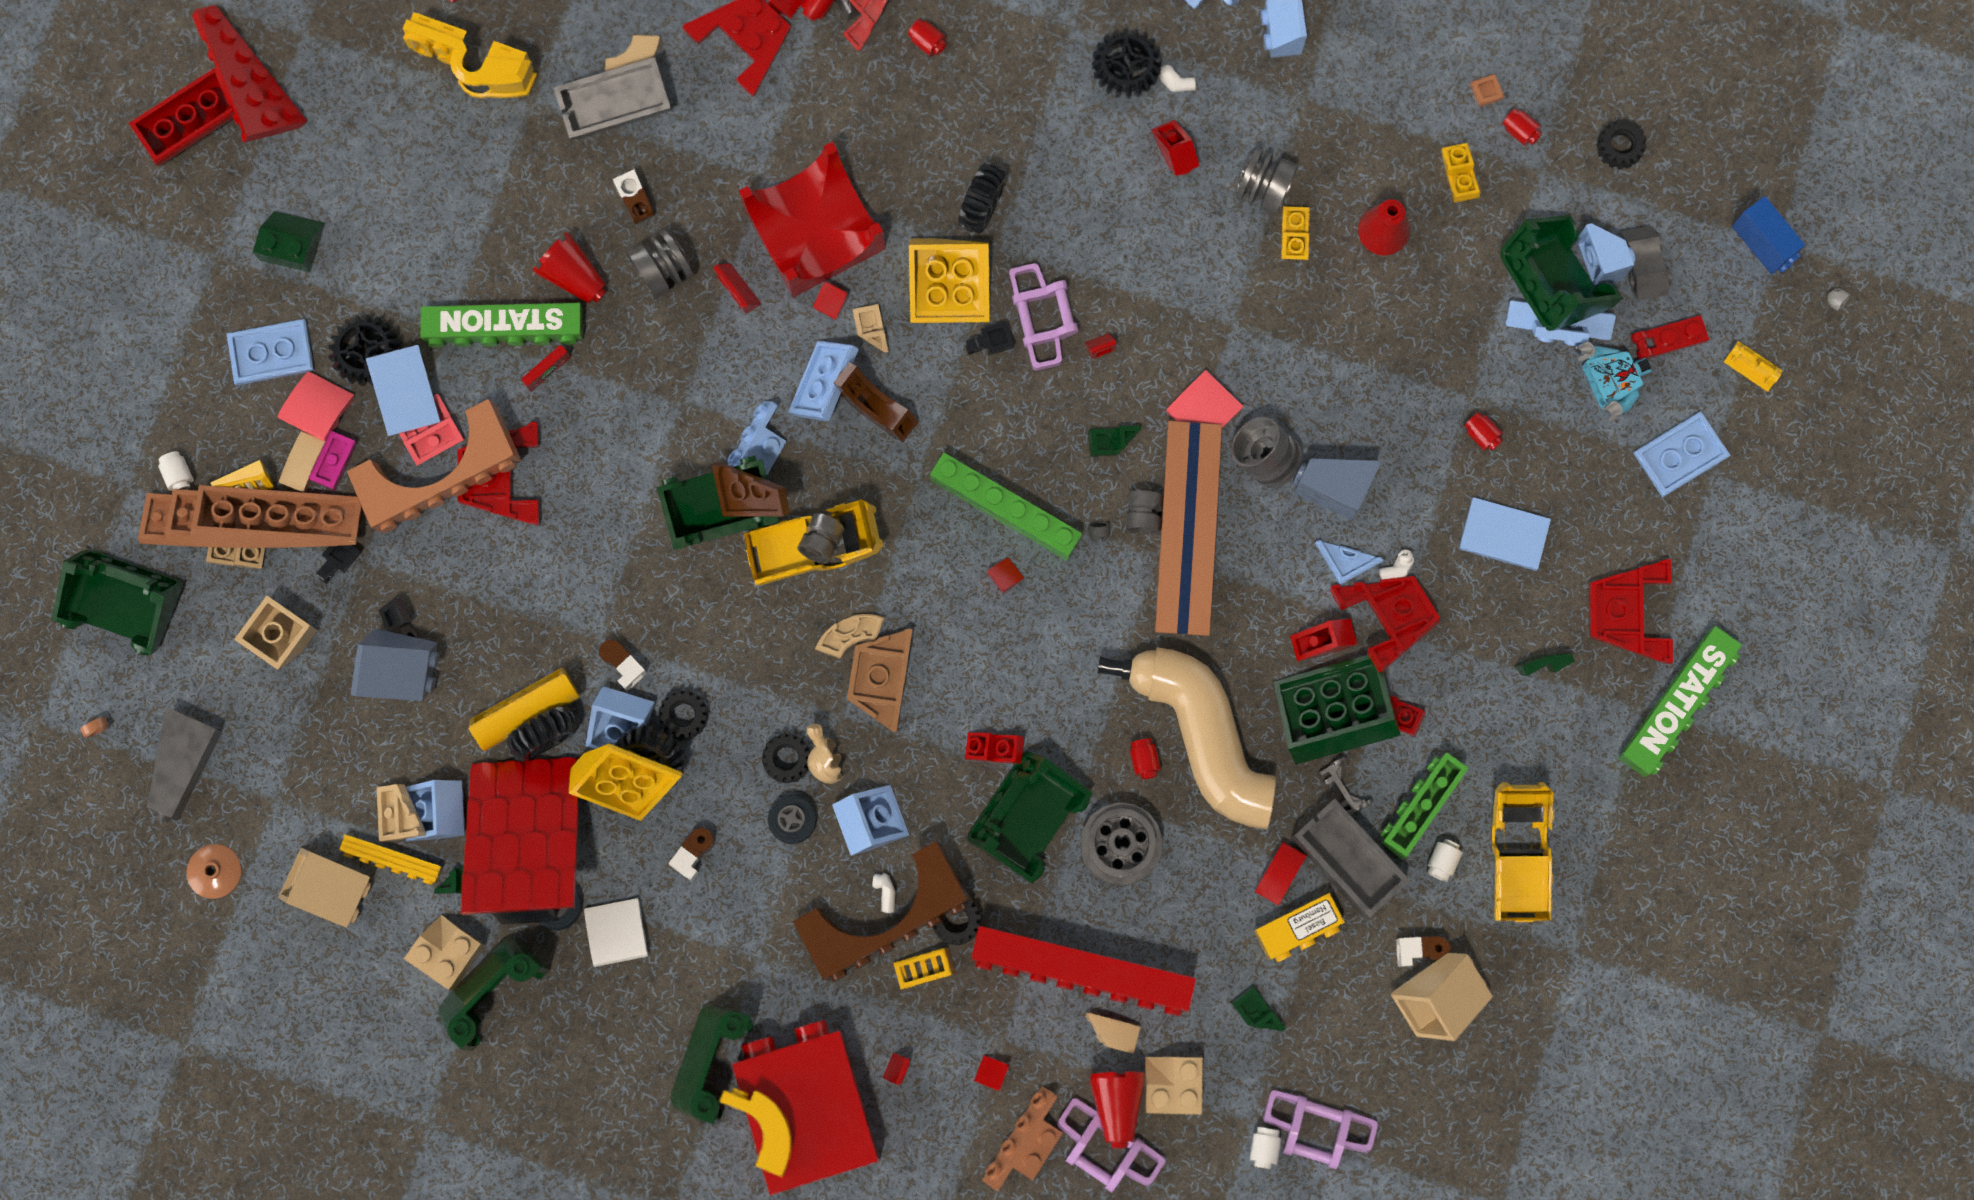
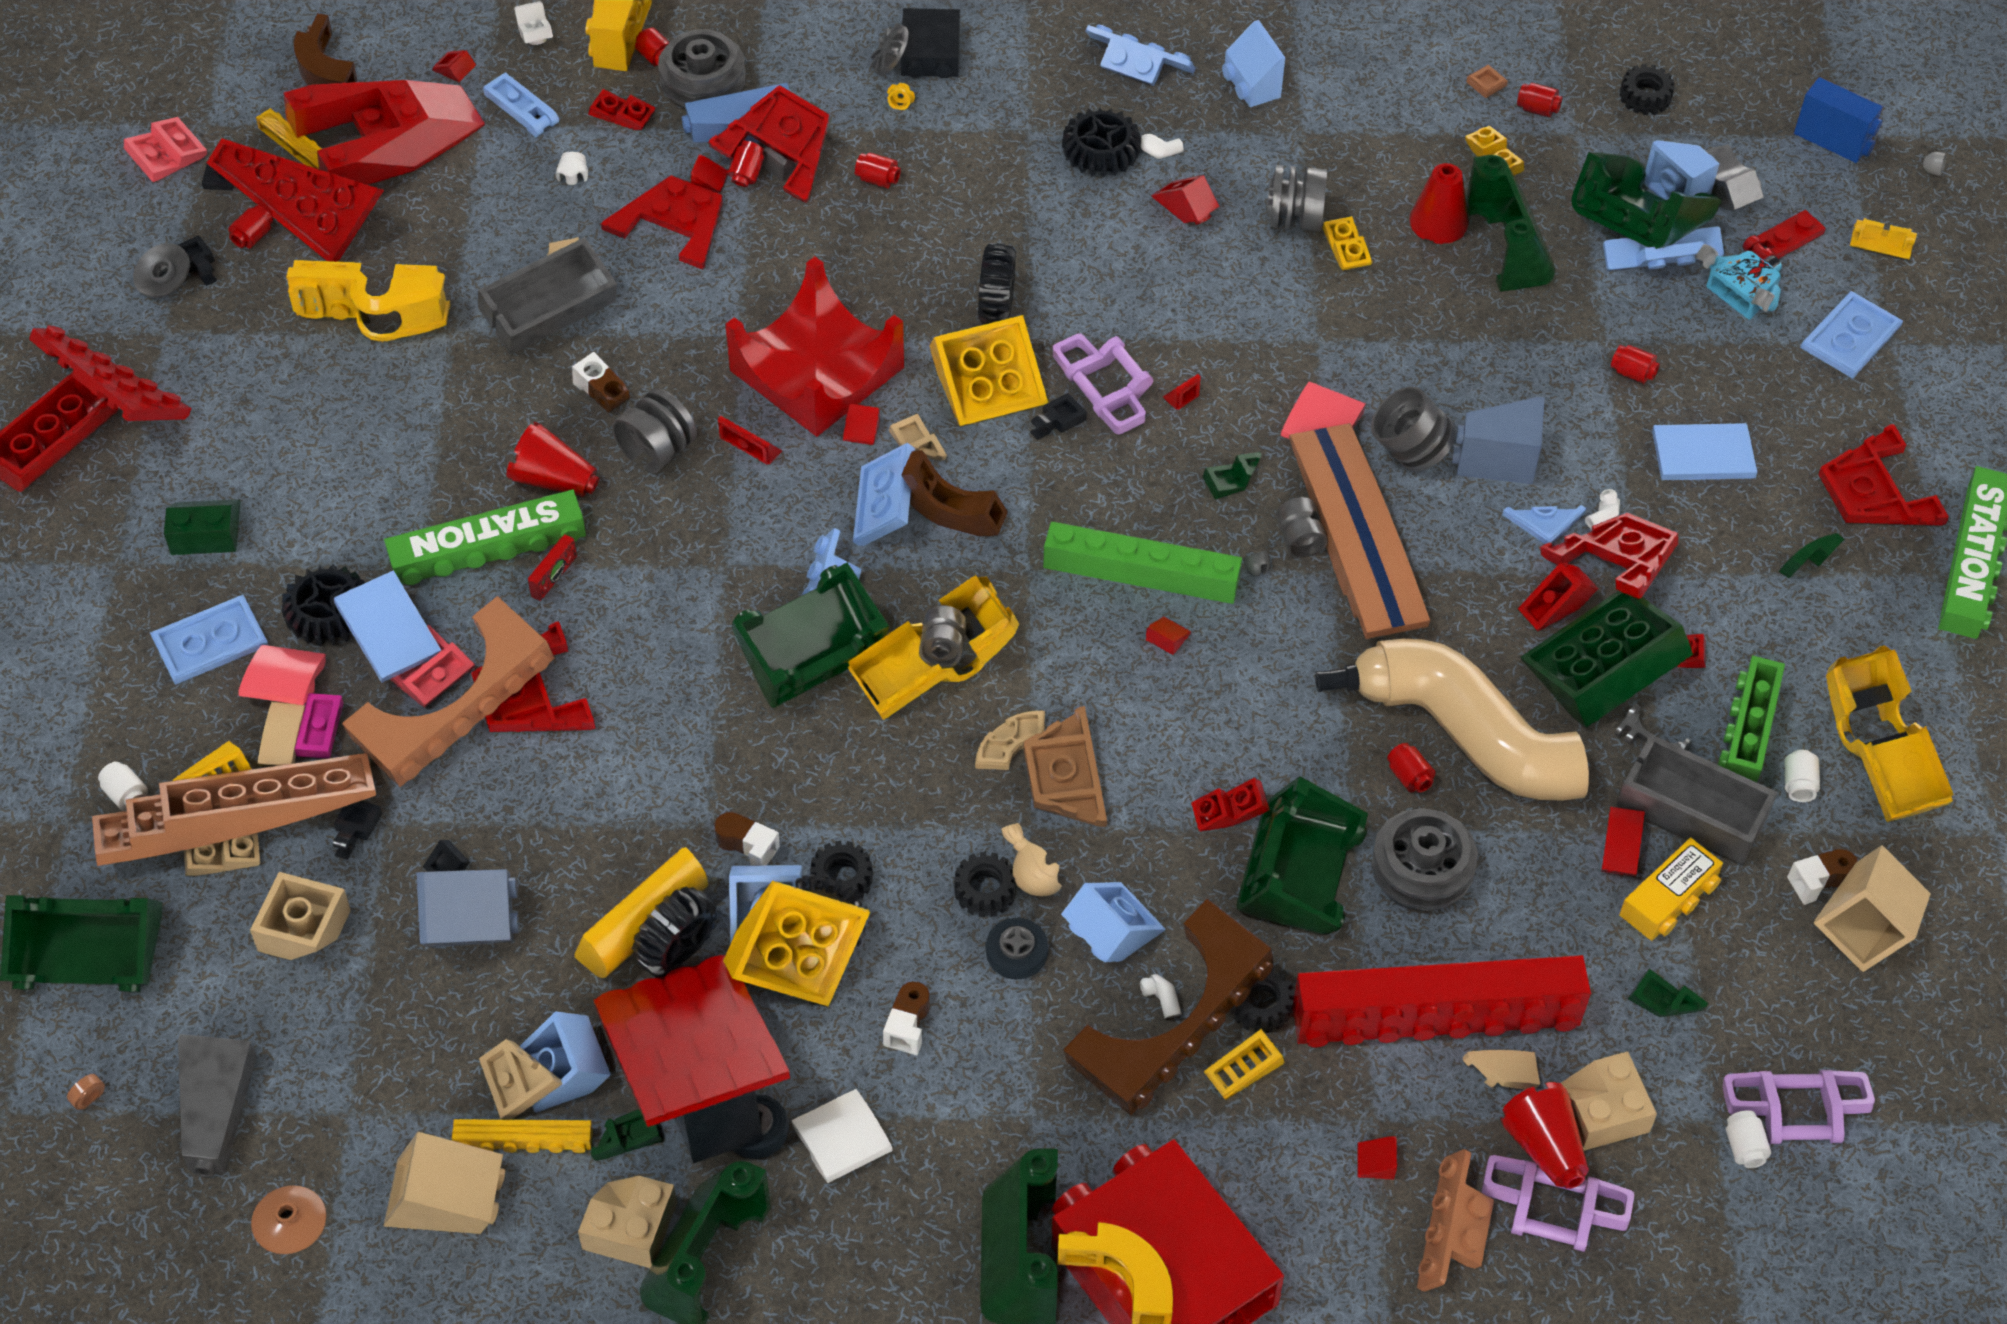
camera: 20 degrees left, 25 degrees down
reddish brown wing [712,462,790,517] -> none
red slope [882,1053,911,1086] -> none
none -> dark green windscreen [1466,155,1555,292]

